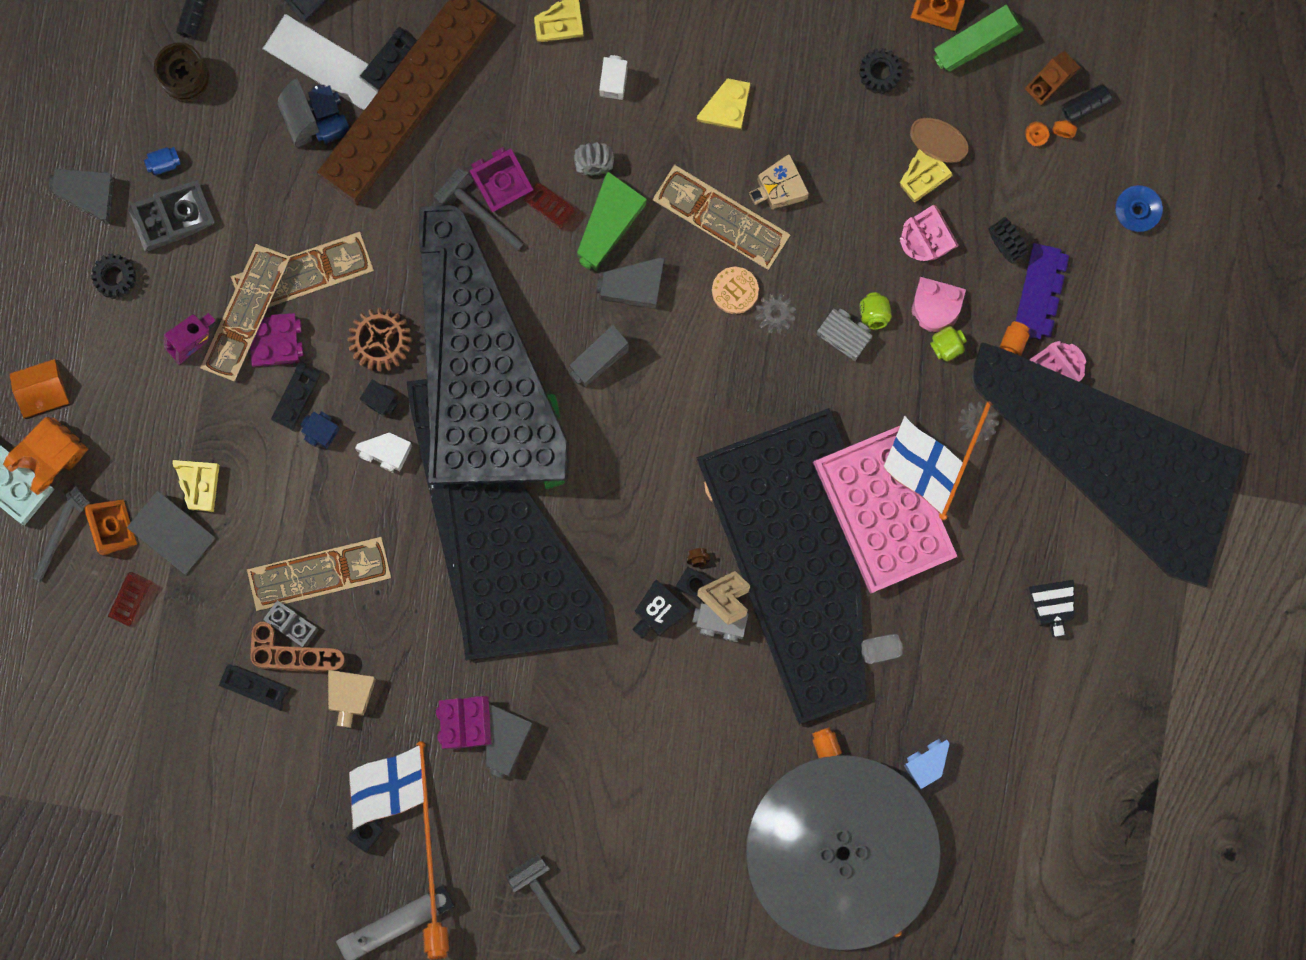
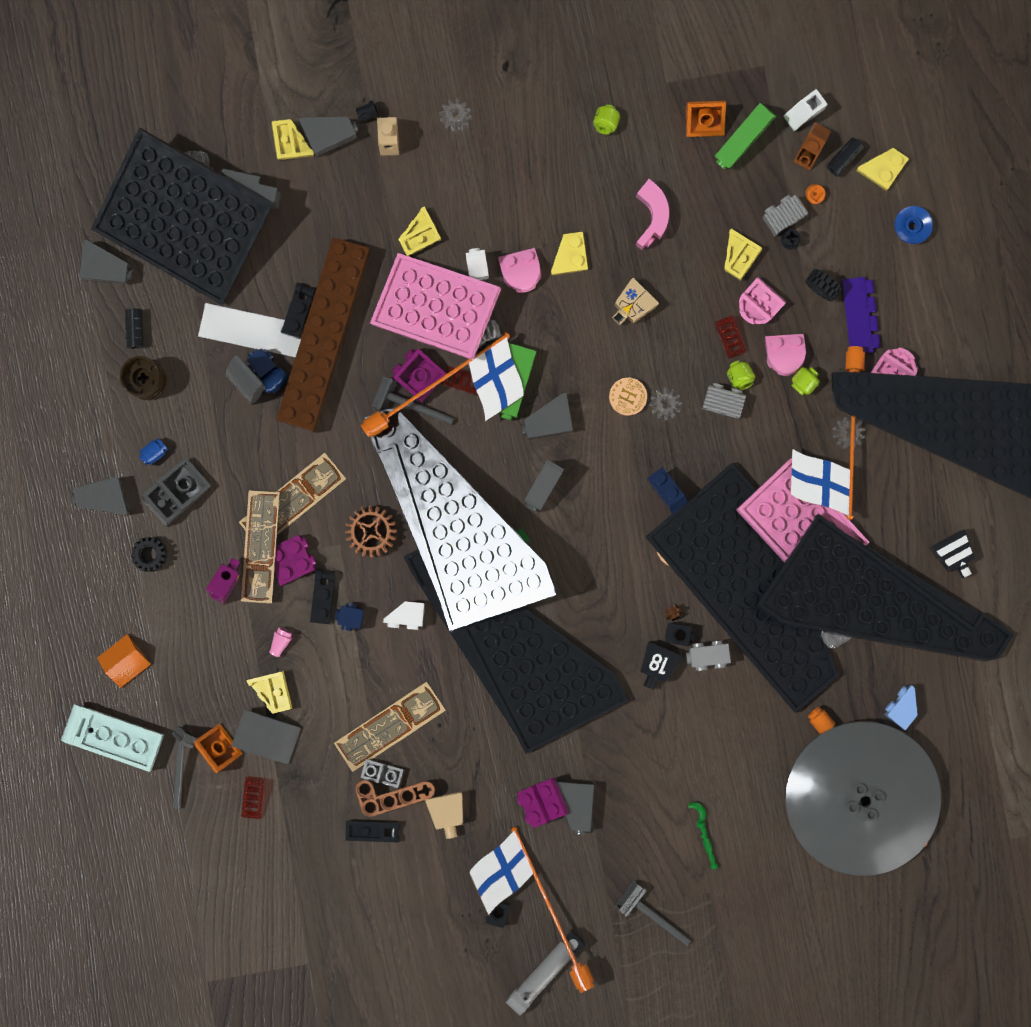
camera: 20 degrees left, 5 degrees up
orange piece [3,417,88,495] -> none
black brick [360,379,398,417] -> none
sticker [653,165,790,270] -> none
tan plate [697,571,750,625] -> none
black tyre [859,48,902,94] -> none
medium nougat piece [910,118,968,163] -> none
orange tile [1052,120,1077,138] -> none
none -> bright pink cone [269,627,293,657]
none -> flag [360,332,524,438]
none -> bright pink plate [370,253,501,360]
none -> bright pink slope [498,248,541,293]
none -> bright pink arch [636,179,669,250]
none -> dark blue brick [647,467,688,514]
none -> green piece [687,802,718,870]
none -> clear red slope [714,315,746,359]
none -> black wing [756,513,1014,662]
none -> light grey brick [762,194,808,236]
none -> black bush [780,229,800,250]
none -> white slope [783,89,828,132]
none -> light yellow wing [856,148,909,191]

